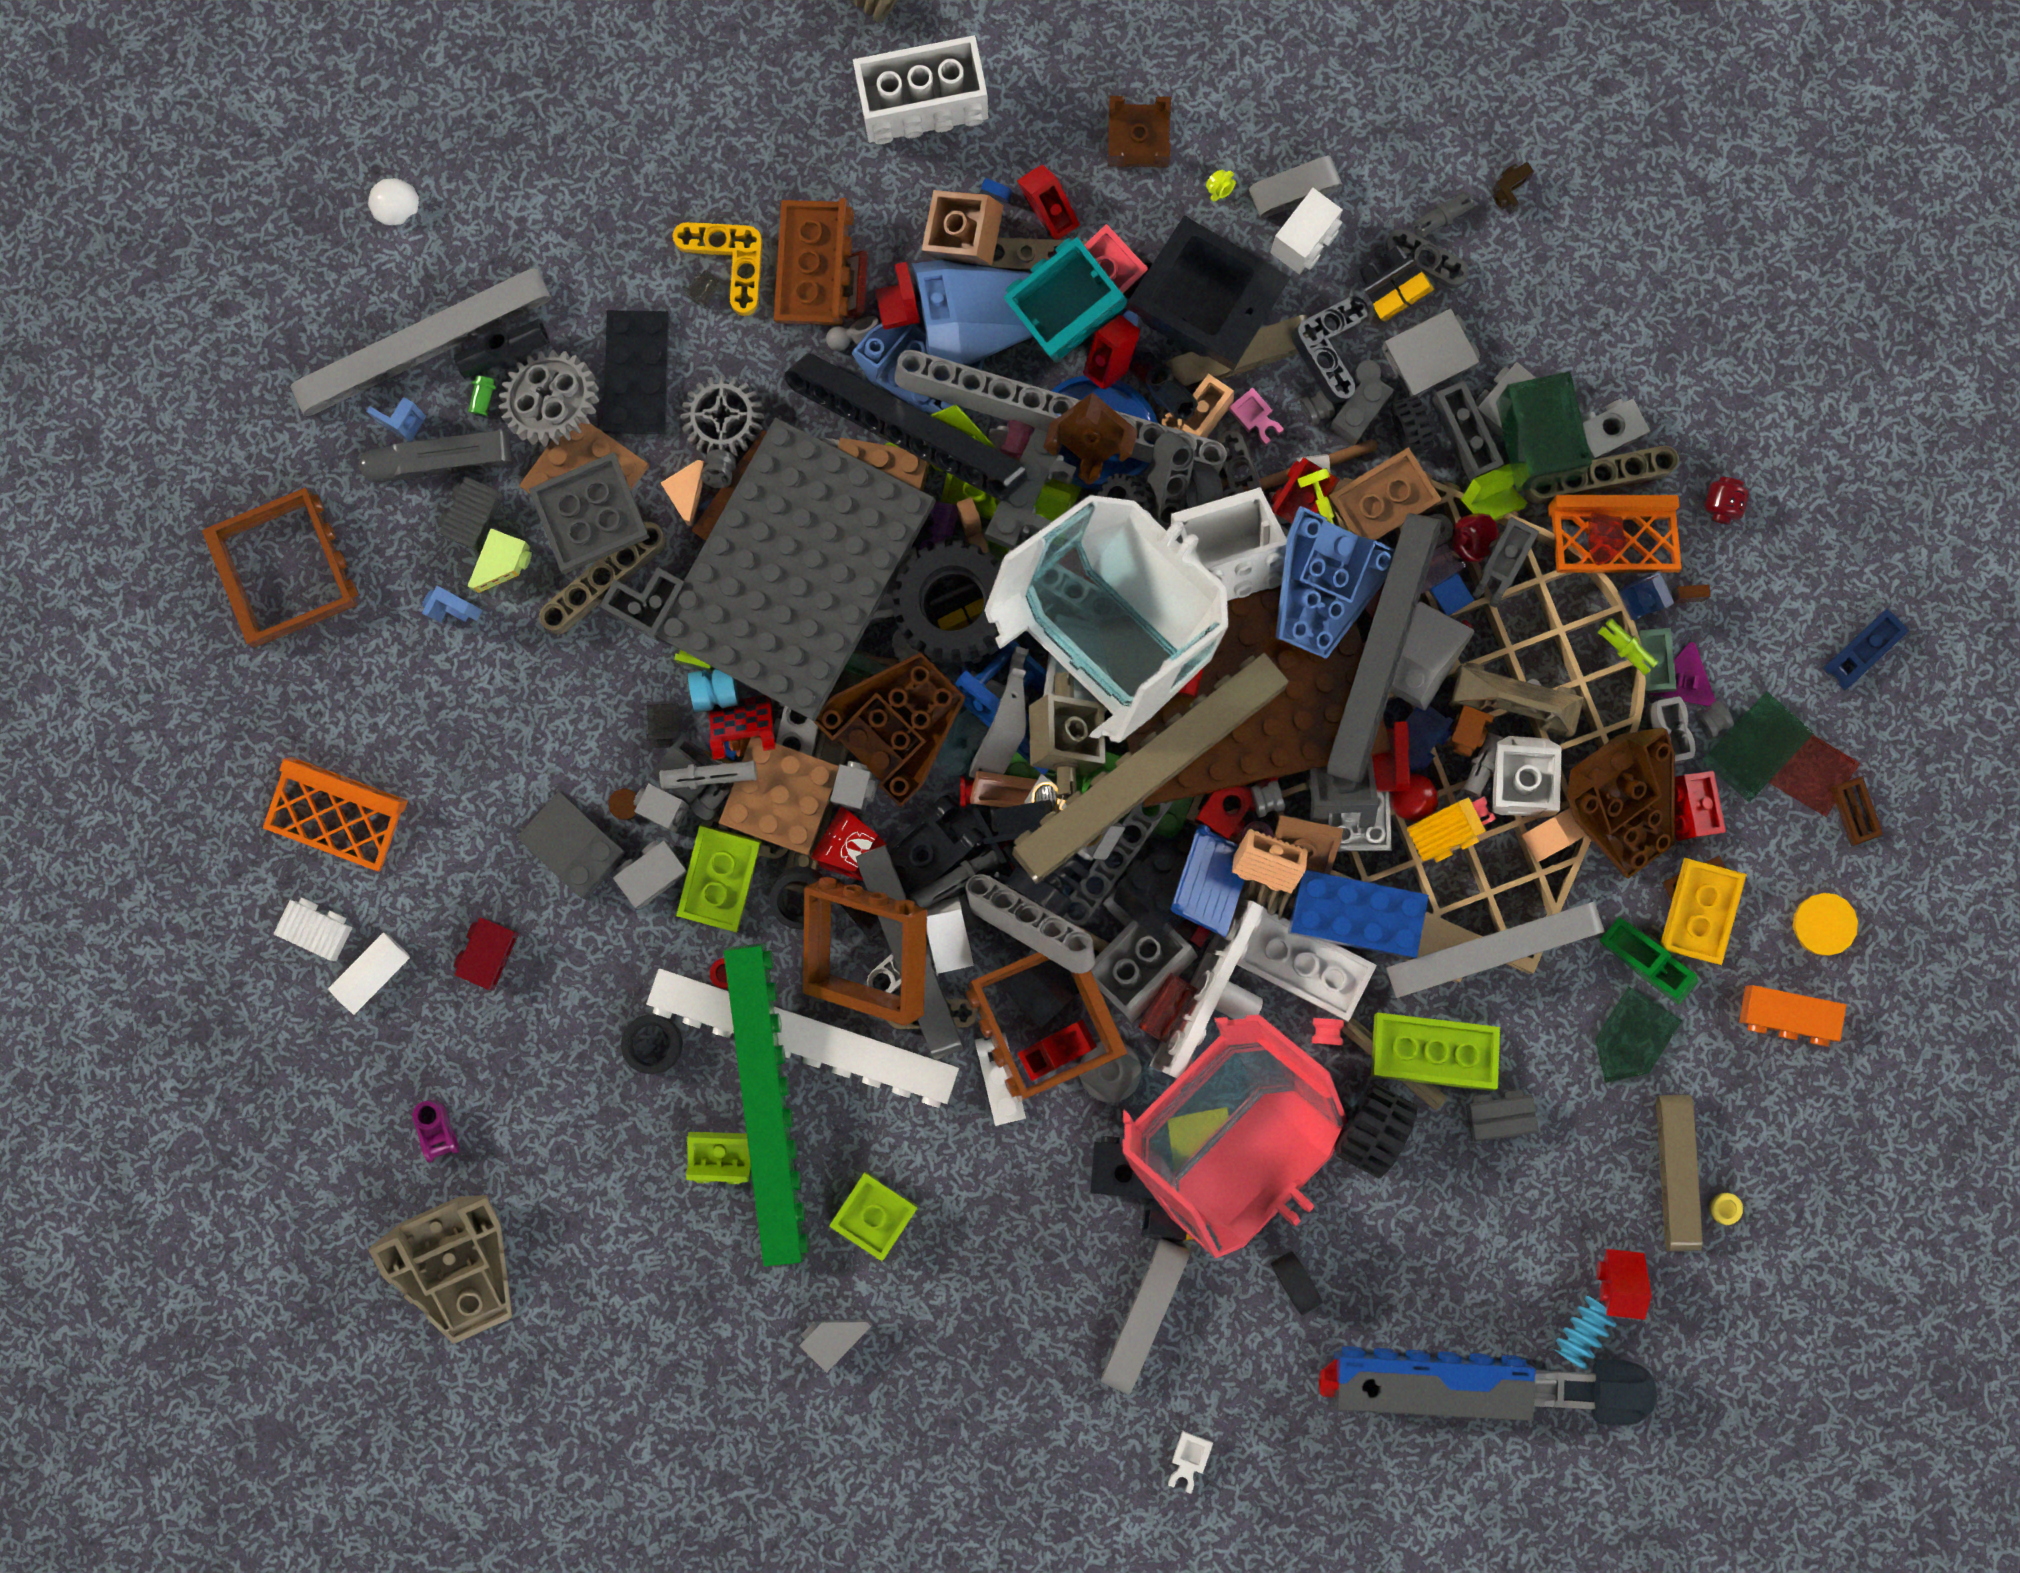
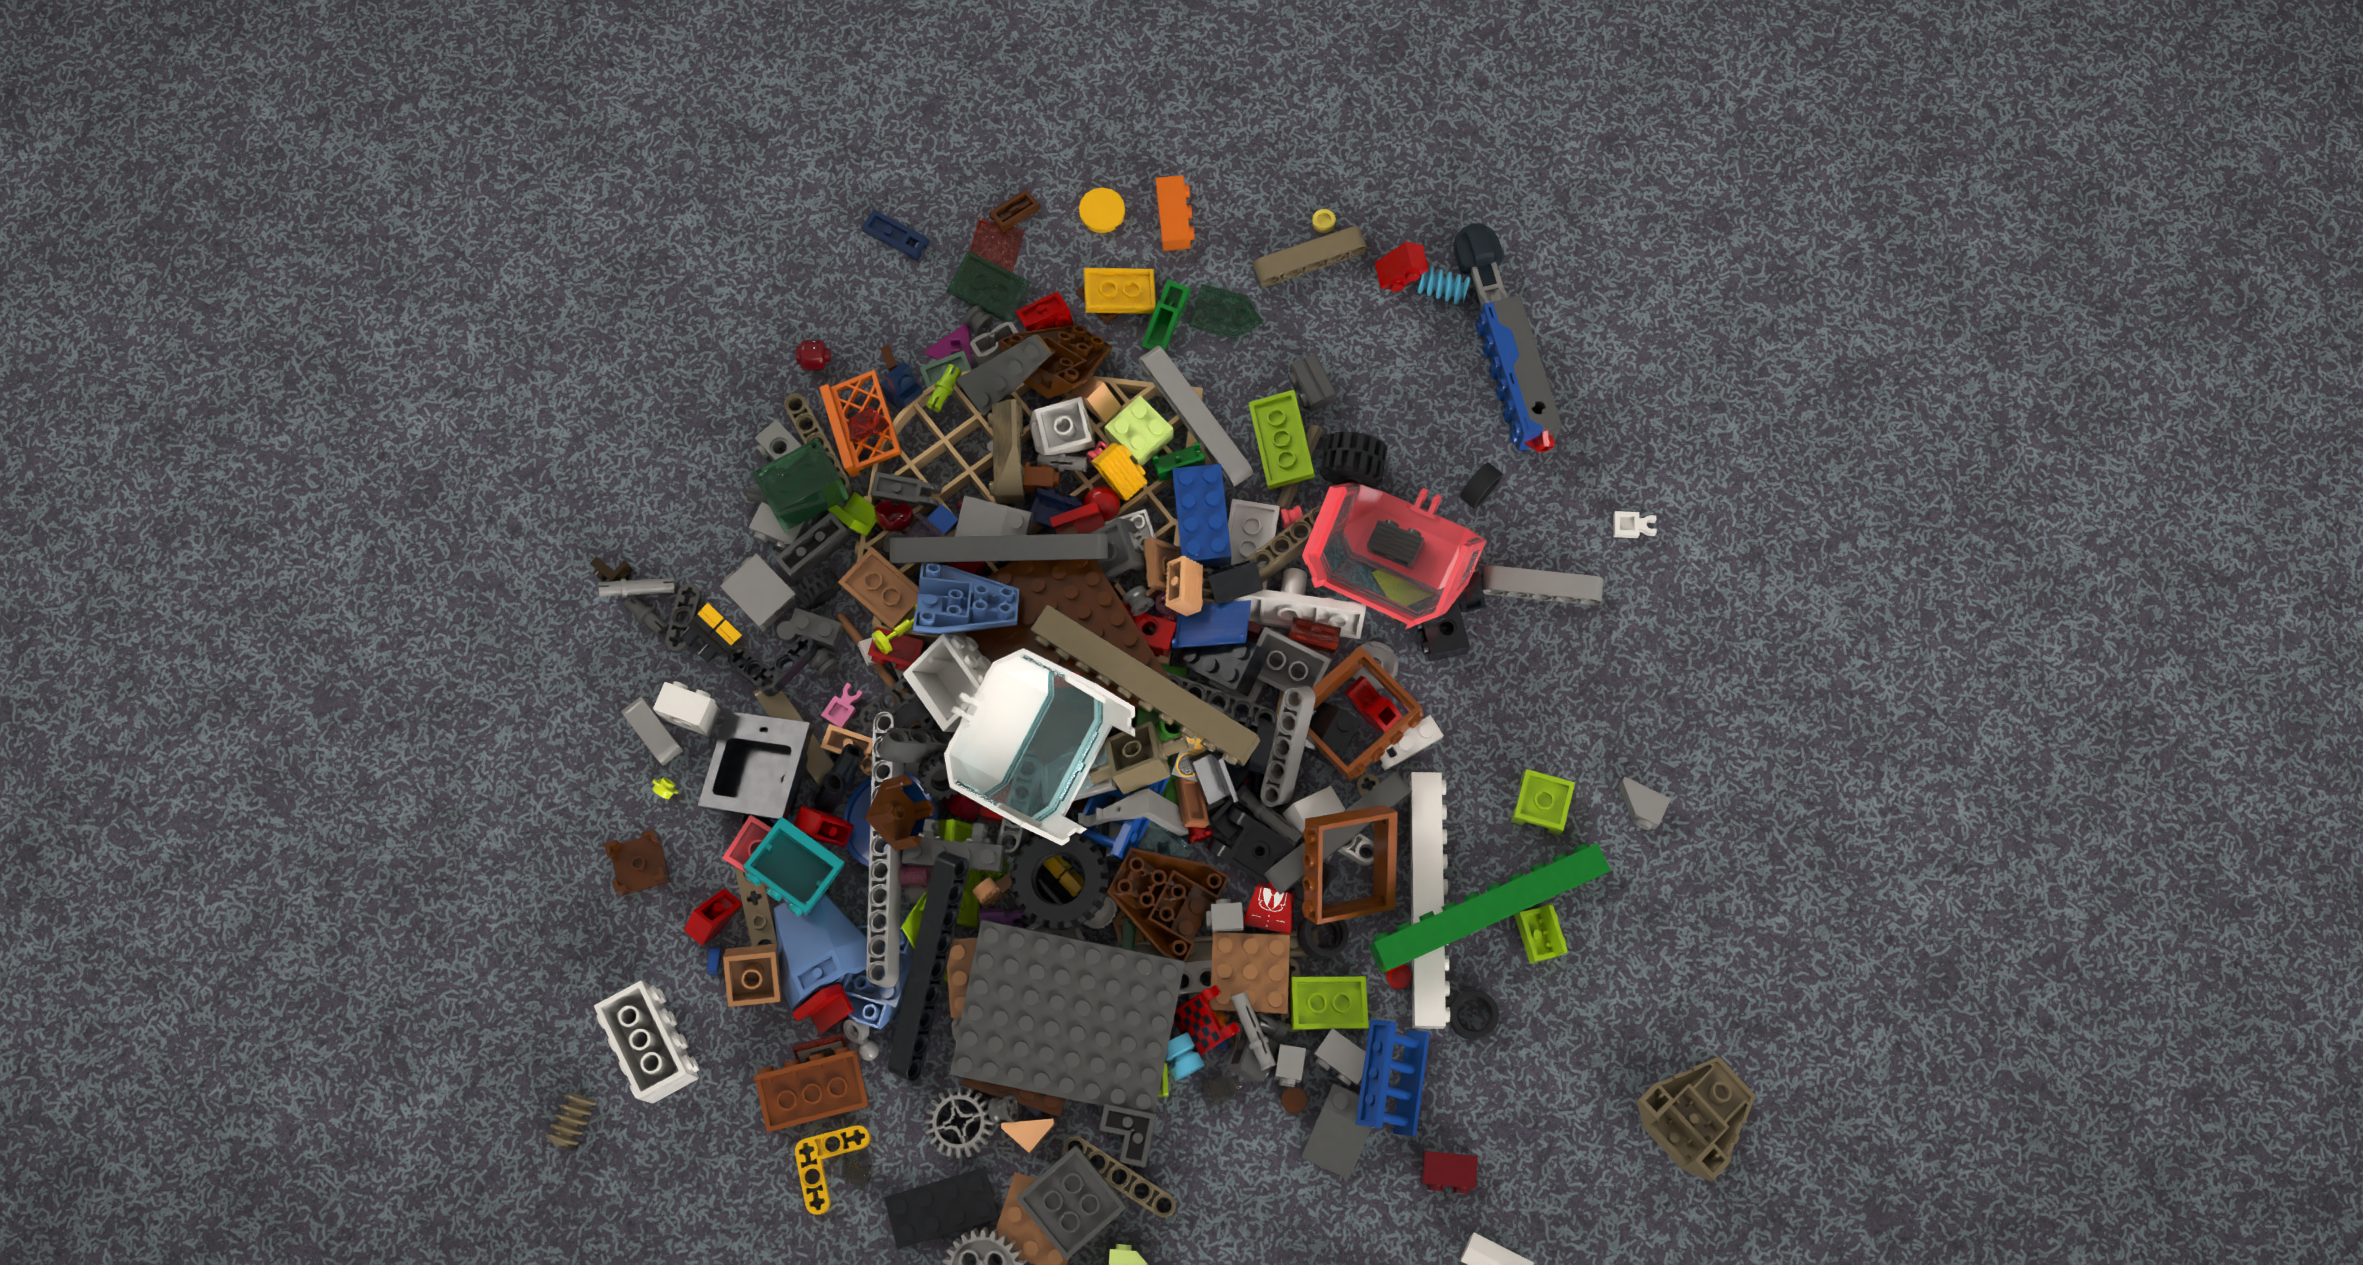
camera: 110 degrees left, 10 degrees down
magenta piece [412,1099,460,1163] -> none
none -> light grey pin [598,578,674,598]
none -> dark grey wing [956,334,1053,416]
none -> yellowish green brick [1104,396,1174,467]
none -> green hinge [1152,442,1205,482]
none -> black panel [1206,559,1263,604]
none -> dark tan beam [1242,506,1322,583]
none -> blue fence [1355,1020,1430,1137]
none -> dark grey brick [1367,520,1425,569]

